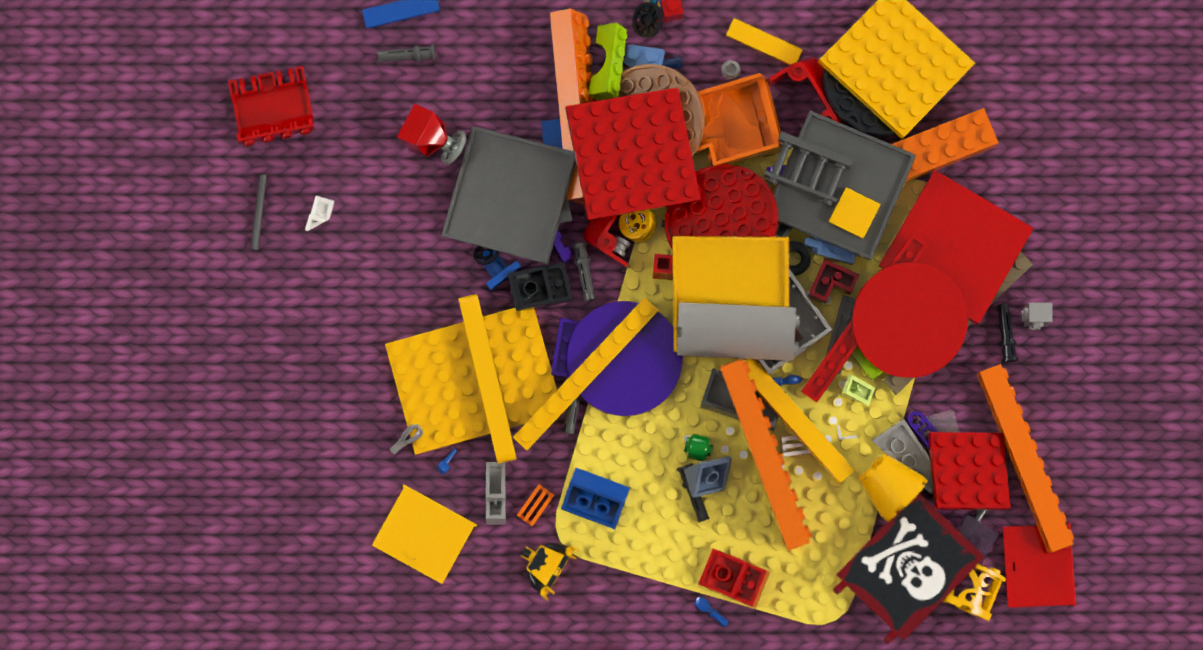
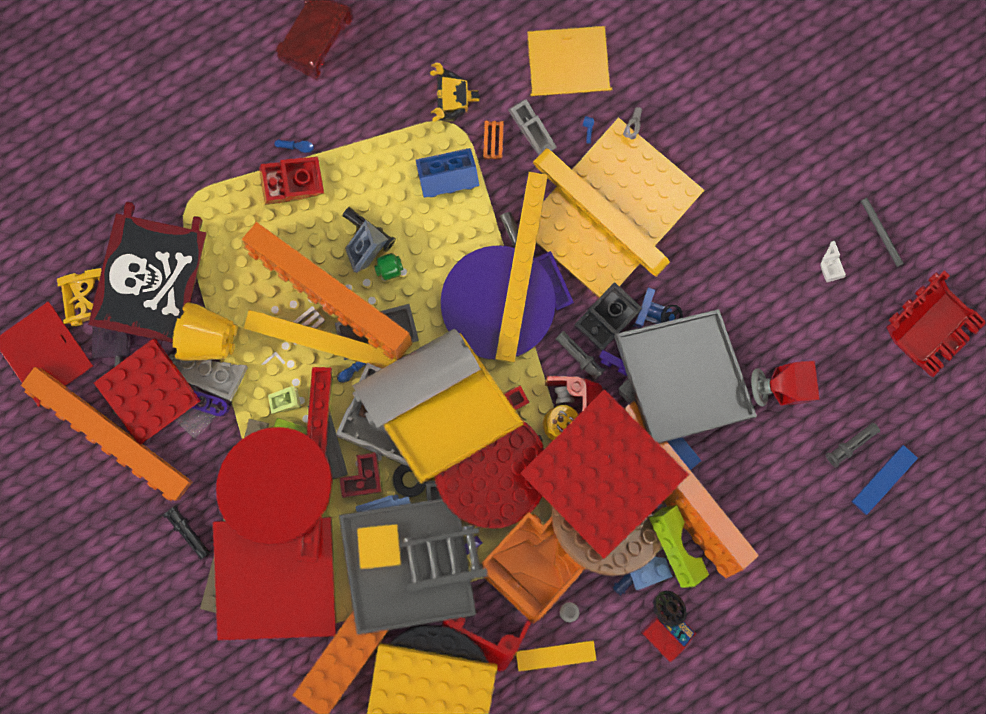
camera: 145 degrees right, 0 degrees up
light grey brick [1021,303,1053,330] -> none

